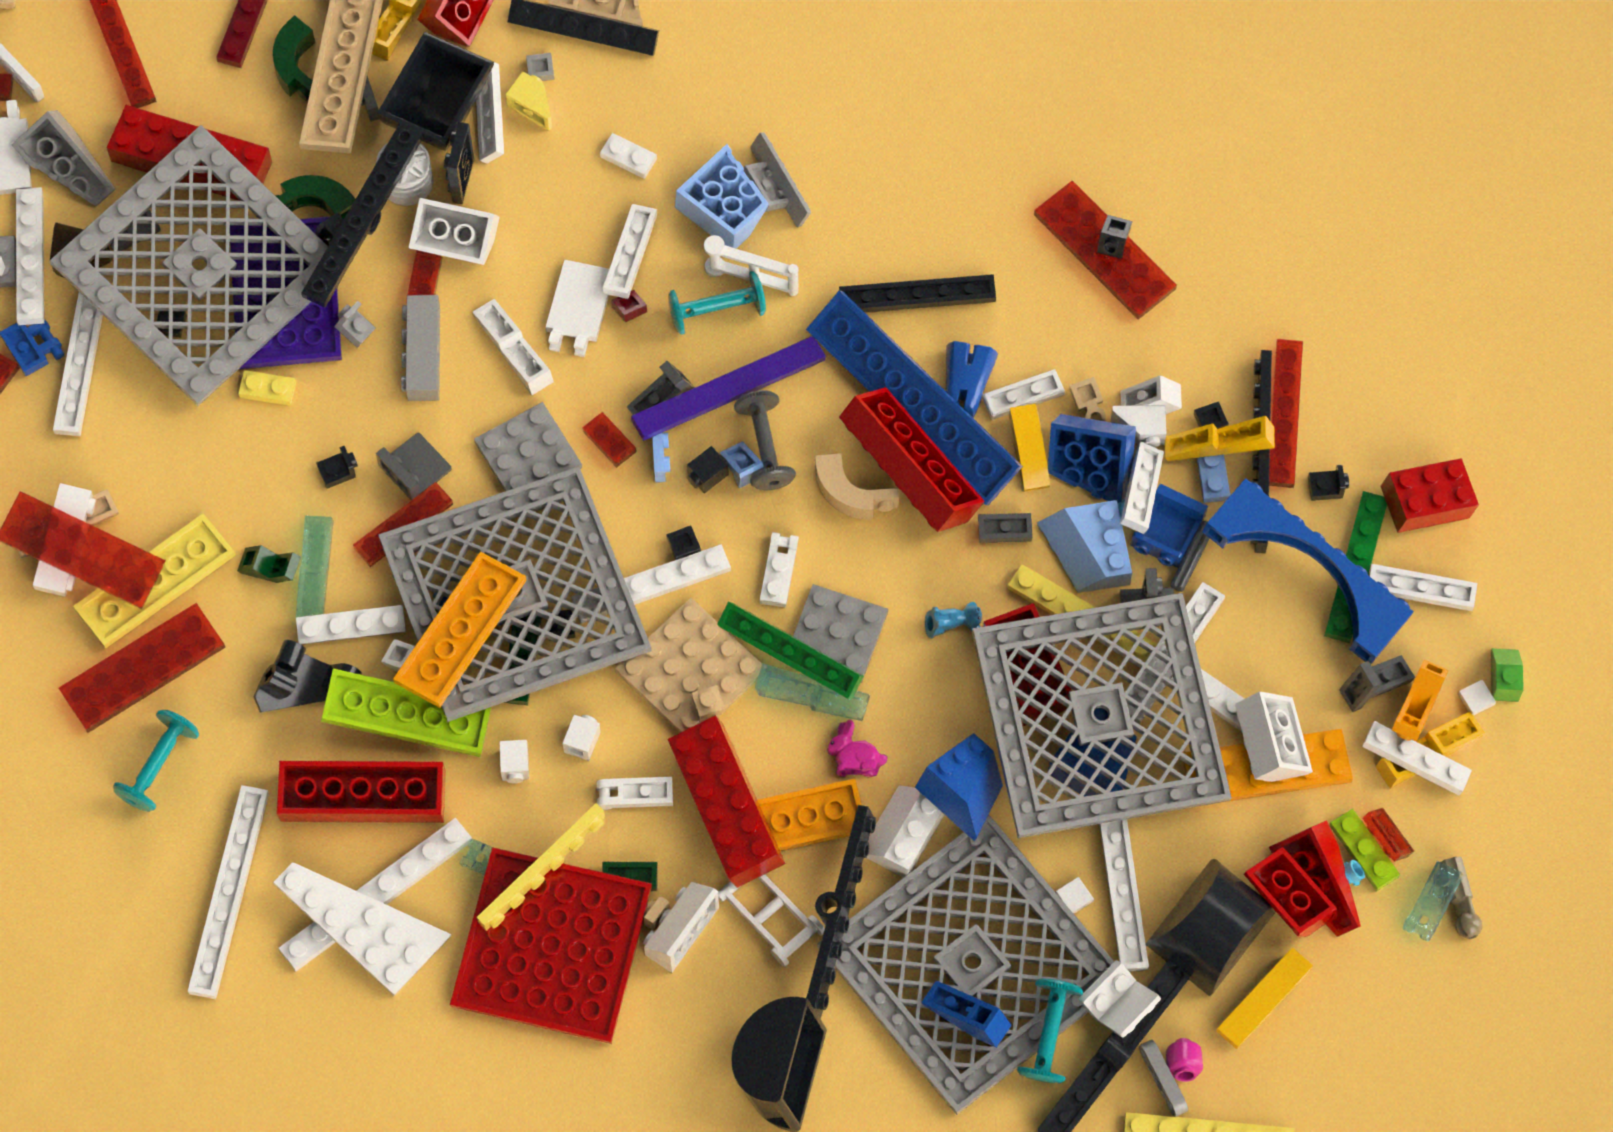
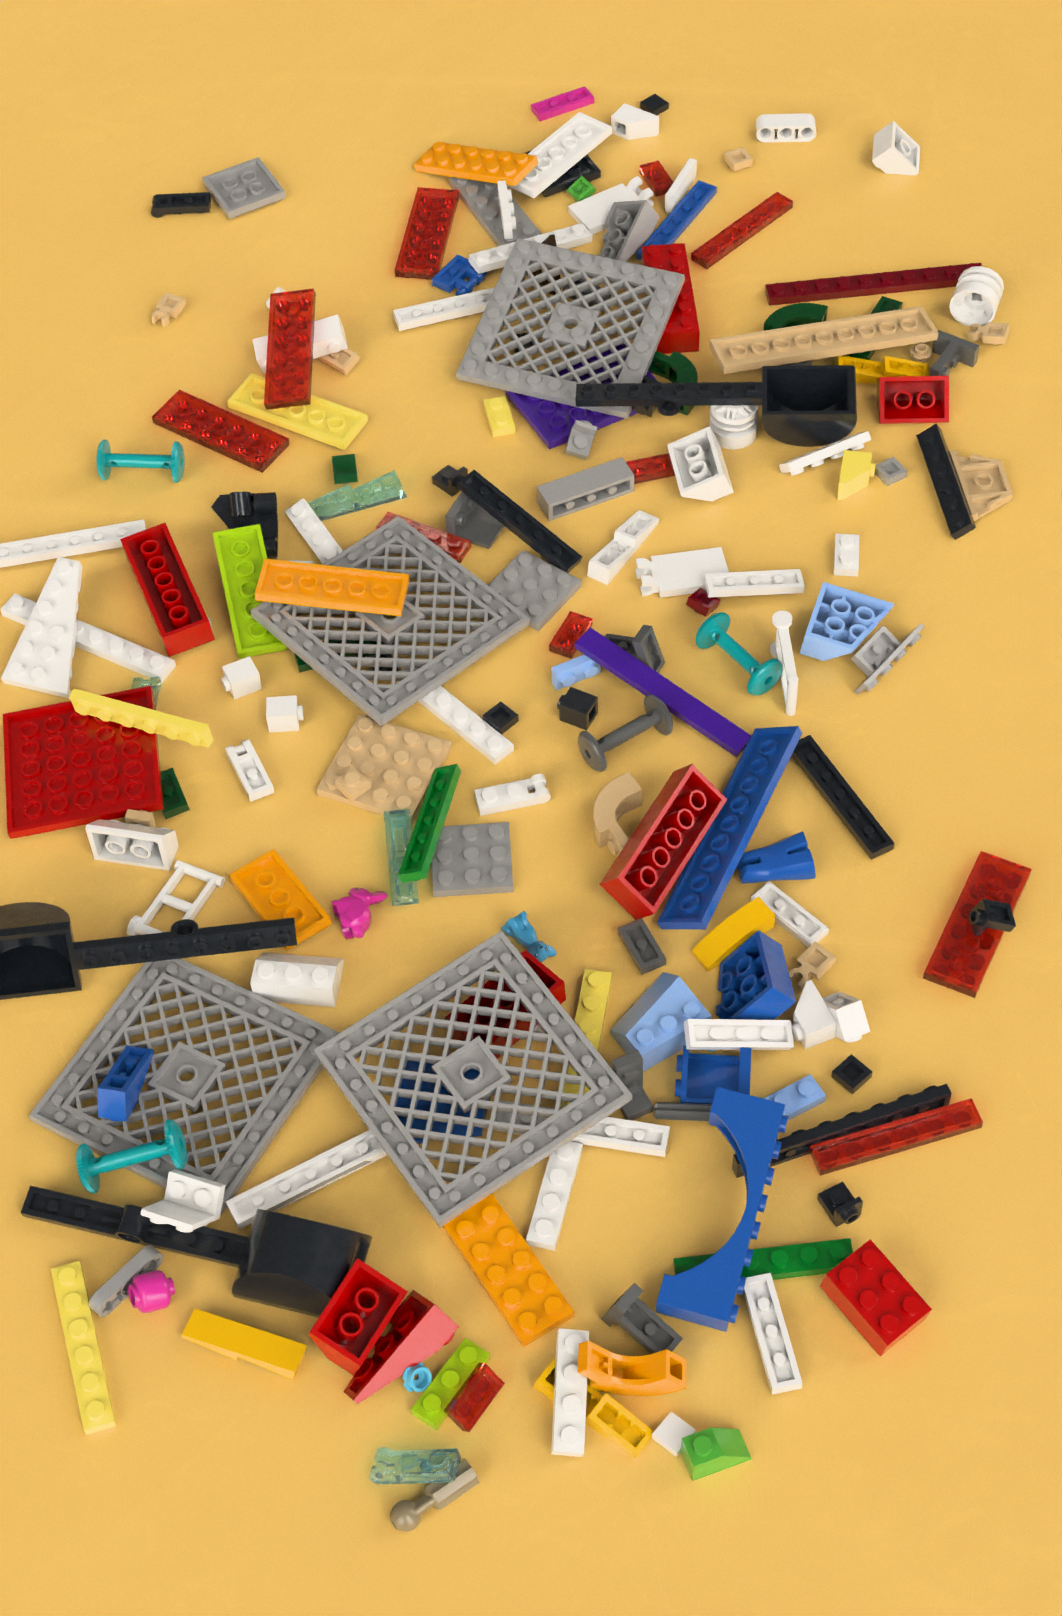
camera: 70 degrees right, 15 degrees down
black plate [444,122,474,205] -> none
red brick [667,715,786,888] -> none
medium blue slope [720,441,764,488] -> none
blue wedge [915,733,1003,842] -> none
white tile [1056,877,1094,914] -> none
yellow slope [1165,416,1275,461] -> none
white slope [1235,691,1313,782] -> none
none -> black plate [457,470,582,573]
none -> blue tile [636,180,717,260]

